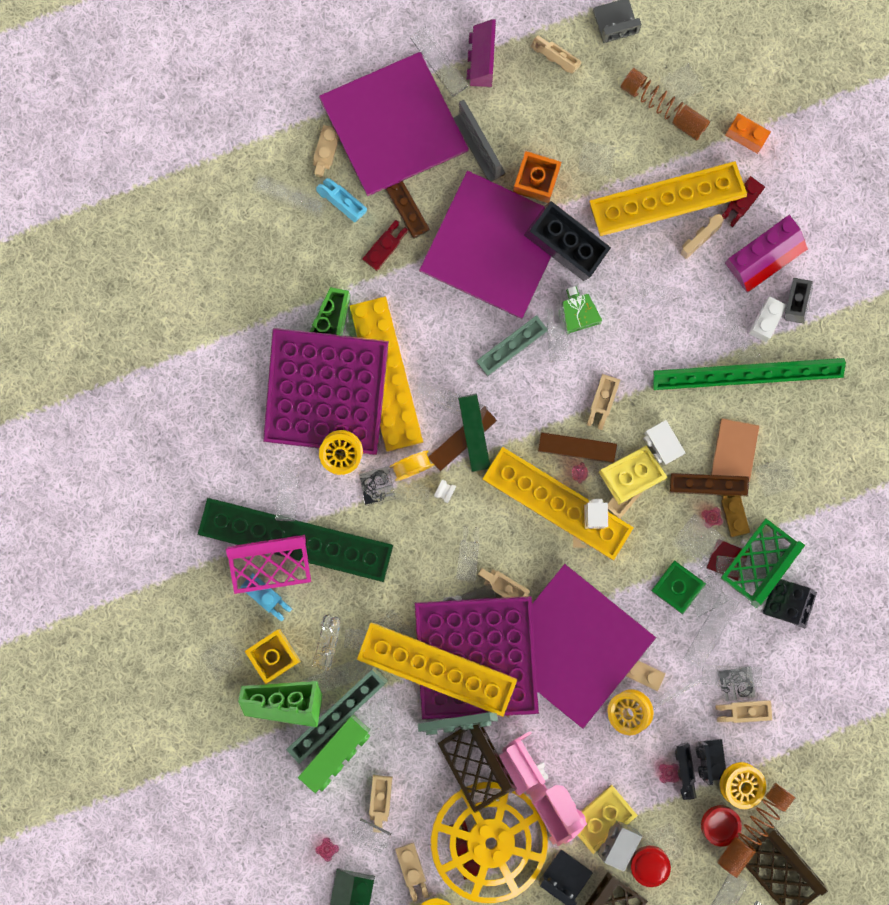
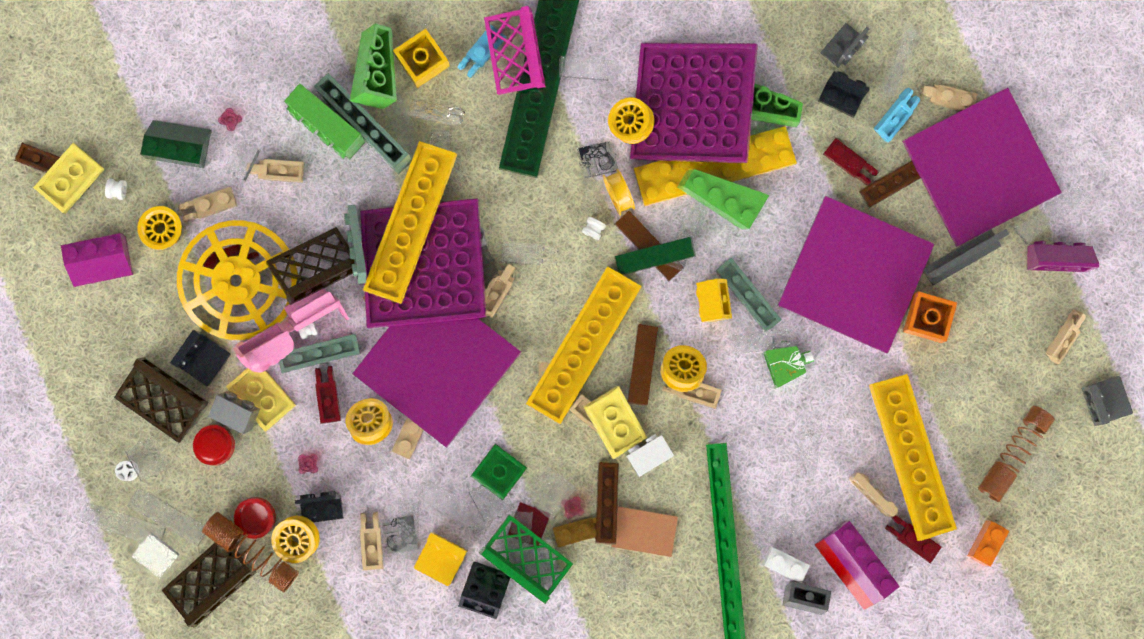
camera: 80 degrees right, 0 degrees up
black brick [524,201,611,281] -> none
clear pink plate [572,462,588,484] -> none
white brick [584,499,608,529] -> none
black hinge [675,743,697,800] -> none
none -> sand green plate [279,334,361,373]
none -> dark red hinge [315,366,341,424]
none -> yellow bracket [414,532,468,586]
none -> yellow wheel [660,345,707,392]
none -> bright green wedge [677,169,769,230]
none -> yellow brick [696,279,732,322]
none -> black bracket [818,71,870,118]
none -> dark grey bracket [821,23,870,68]

